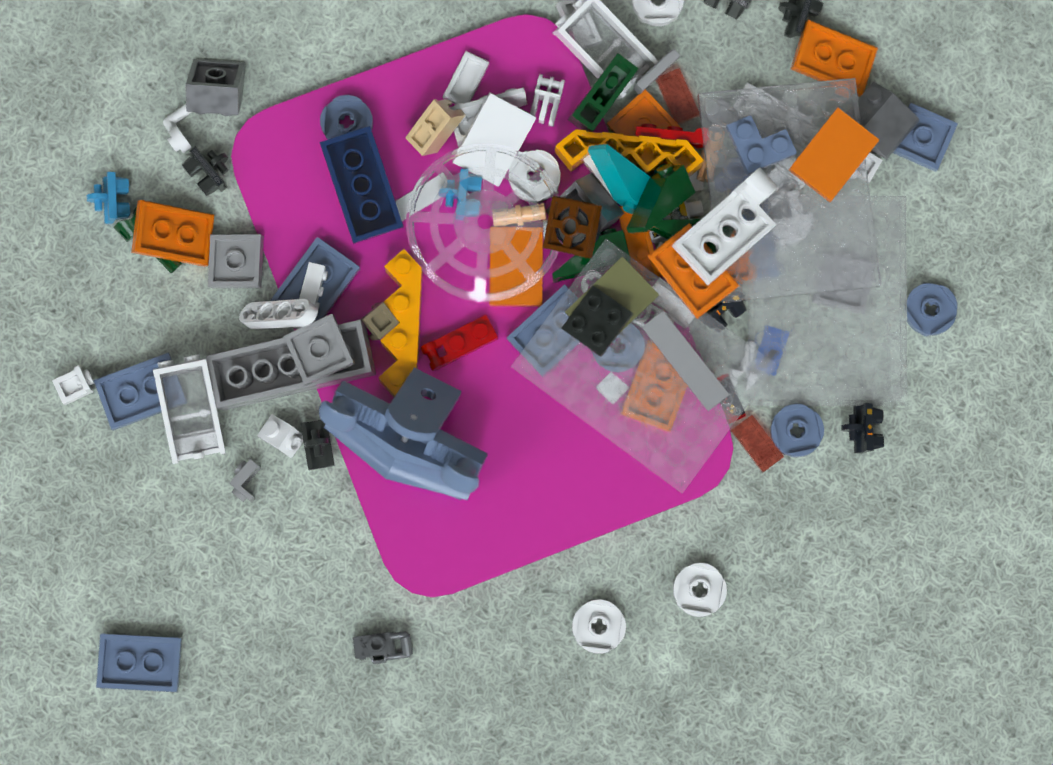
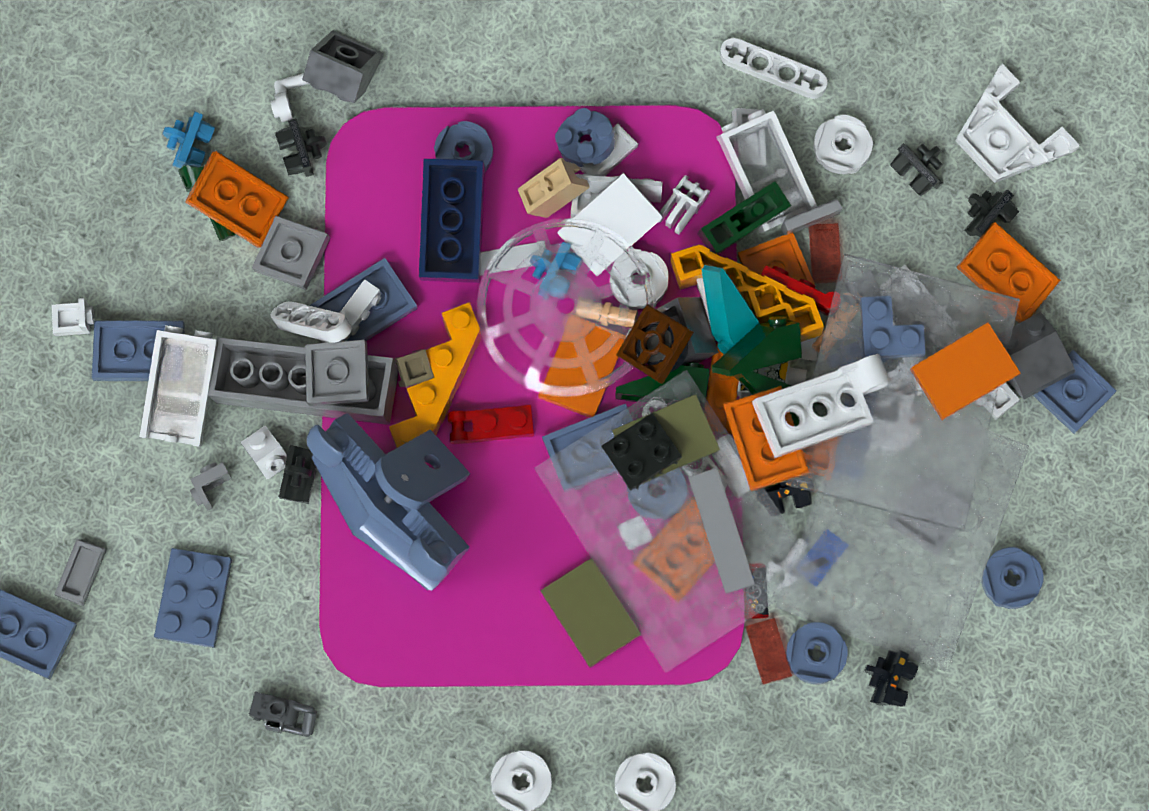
camera: 25 degrees right, 5 degrees down
none -> light grey tile [54,539,106,606]
none -> sand blue plate [154,548,232,648]
none -> olive tile [540,558,641,668]
none -> sand blue plate [555,108,615,167]

